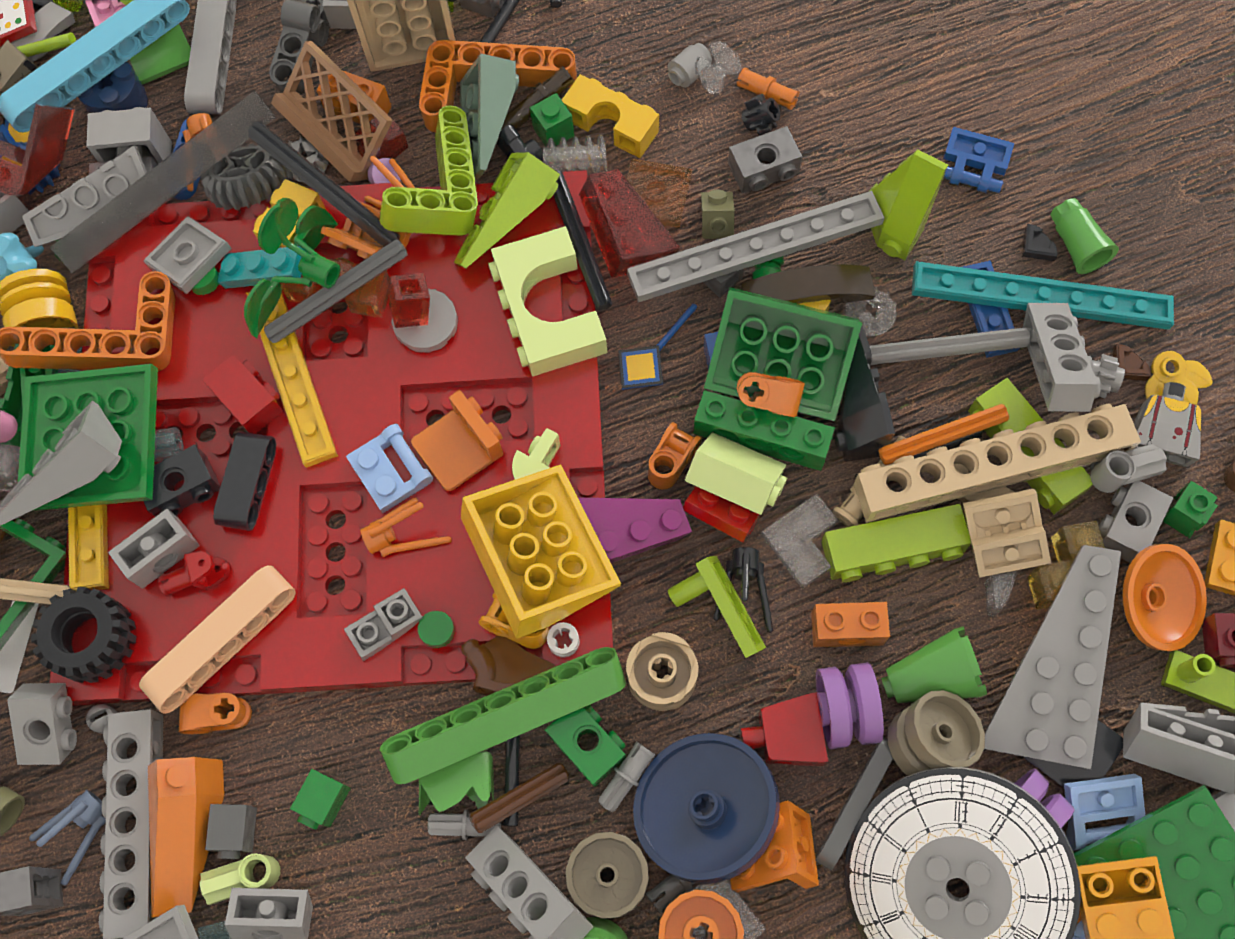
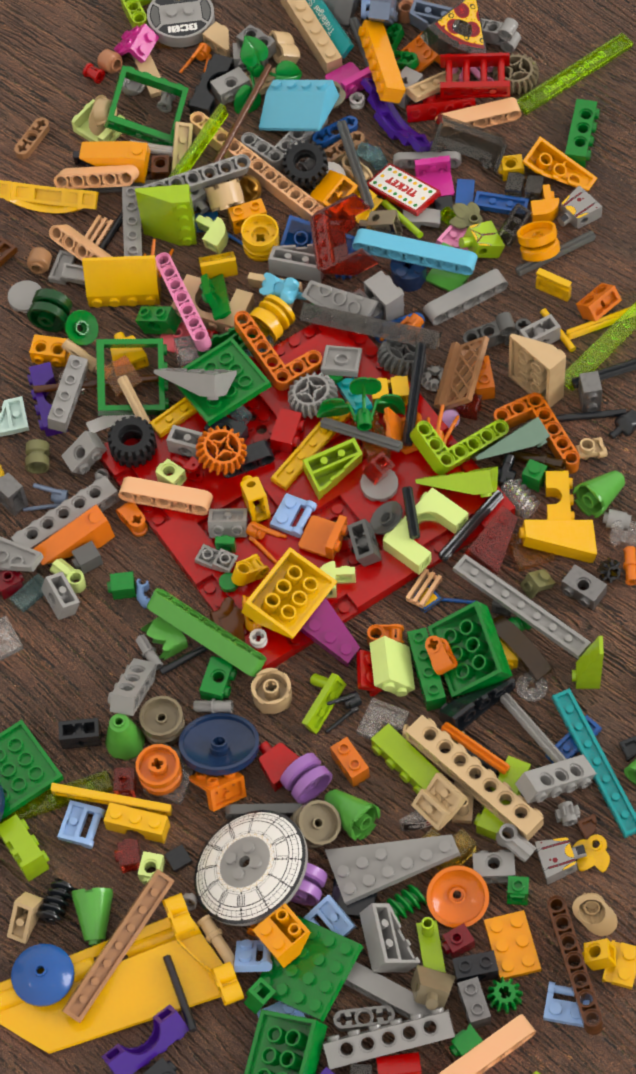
camera: 60 degrees right, 10 degrees down
reddish brown axle [470,763,569,833] -> none
none -> medium blue piece [136,578,150,609]
none -> yellowish green brick [155,458,187,486]
none -> orange gear [195,425,247,476]
none -> light grey bracket [208,508,248,538]
none -> green plate [215,535,236,553]
none -> yellow piece [231,554,270,586]
none -> yellow torso [240,475,271,522]
none -> light grey gear [288,372,338,419]
none -> lime wedge [302,437,363,500]
none -> dark grey brick [347,519,382,567]
none -> dark grey dish [370,501,403,535]
none -> green piece [387,884,427,922]
none -> black axle [402,486,420,539]
none -> light nougat tile [406,568,442,609]
none -> yellow slope [519,520,597,563]
none -> bright green cone [573,470,625,518]
none -> tan plate [575,437,608,460]

